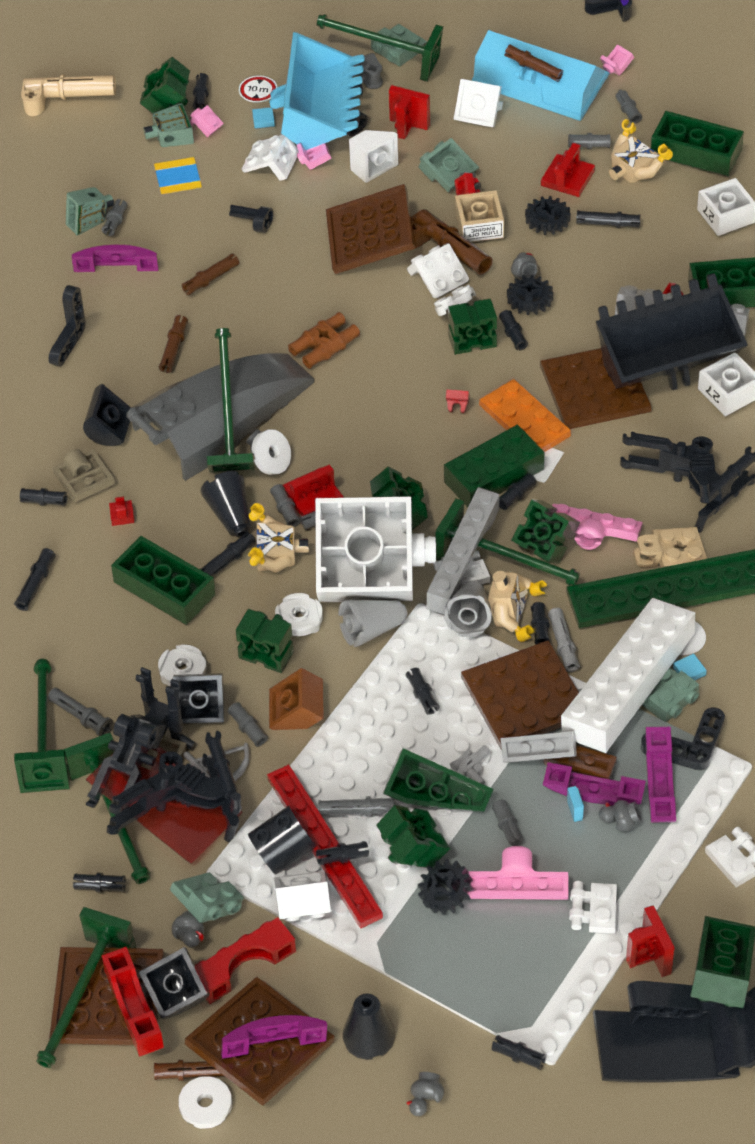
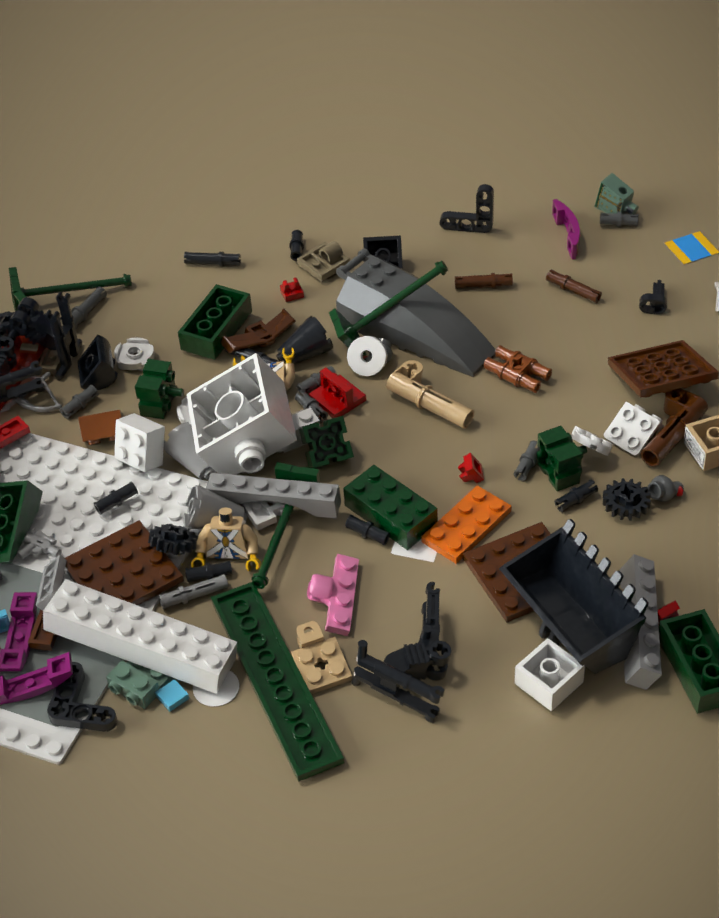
camera: 80 degrees right, 5 degrees down
dark green brick [511,499,580,563] -> none
none -> white brick [114,413,165,472]
none -> black gear [148,524,198,555]
none -> reddish brown plate [221,308,296,353]
none -> tan piece [386,360,474,429]
none -> dark grey pin [513,440,540,481]

